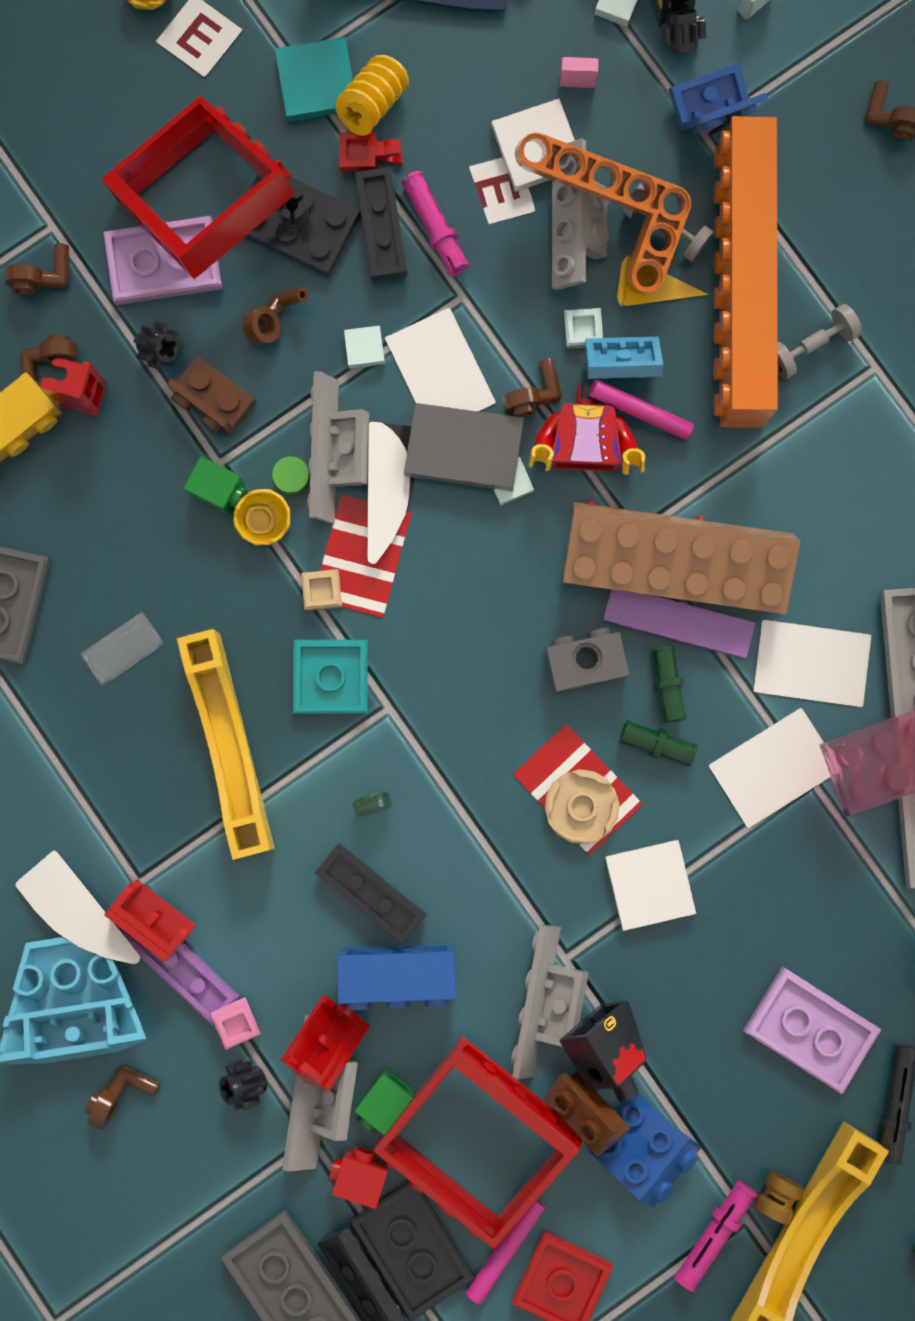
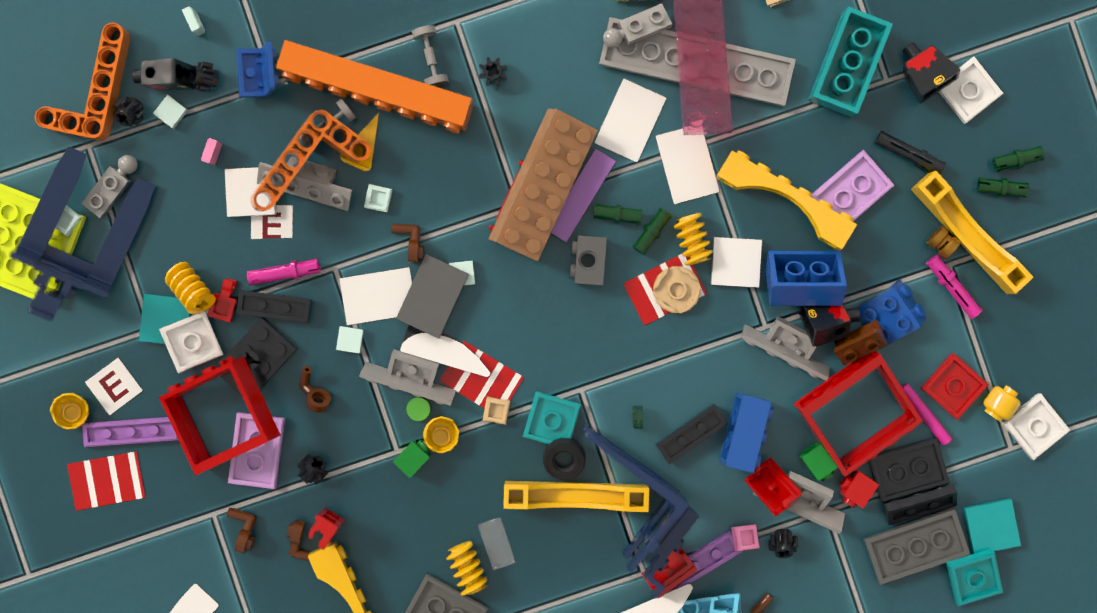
camera: 75 degrees left, 5 degrees up
reddish brown bracket [167,356,256,436] -> none
torso [528,385,645,475] -> none
dark azure bracket [584,336,663,379] -> none
dark pink piece [588,379,694,440] -> none
none -> red sticker [67,452,145,510]
none -> medium lavender tile [82,417,178,447]
none -> white tile [159,312,223,373]
none -> yellow piece [446,541,488,596]
none -> black gear [479,57,507,87]
none -> black tyre [543,438,586,480]
none -> dark blue piece [582,424,699,598]
none -> yellow piece [674,213,713,266]
none -> yellow arch [716,151,857,251]
none -> blue brick [765,251,847,306]
none -> dark green pin [977,177,1029,198]

